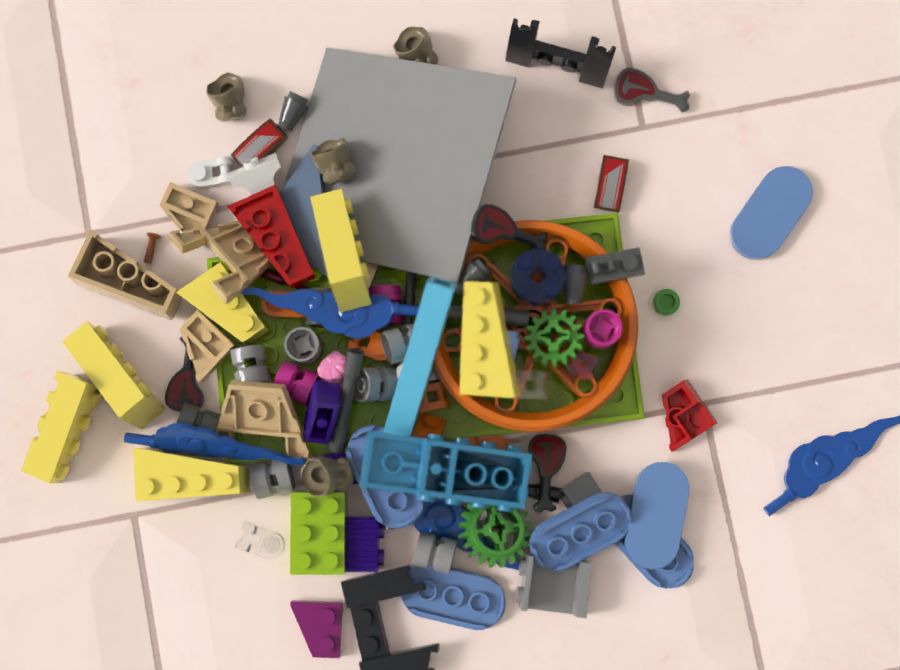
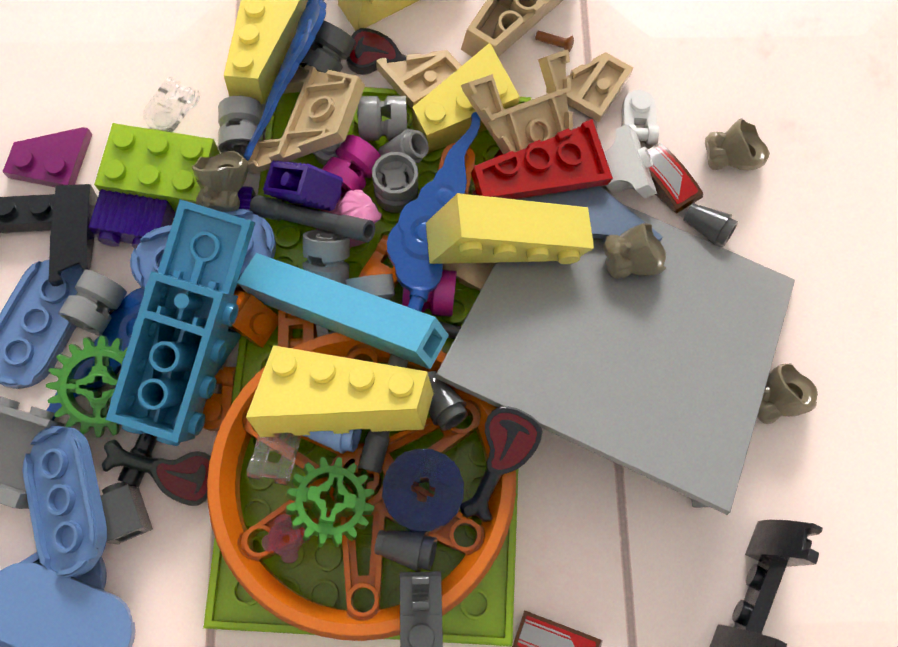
camera: 90 degrees right, 10 degrees down
dark pink wheel [582,310,622,349] -> none
none -> light grey cone [378,129,429,163]

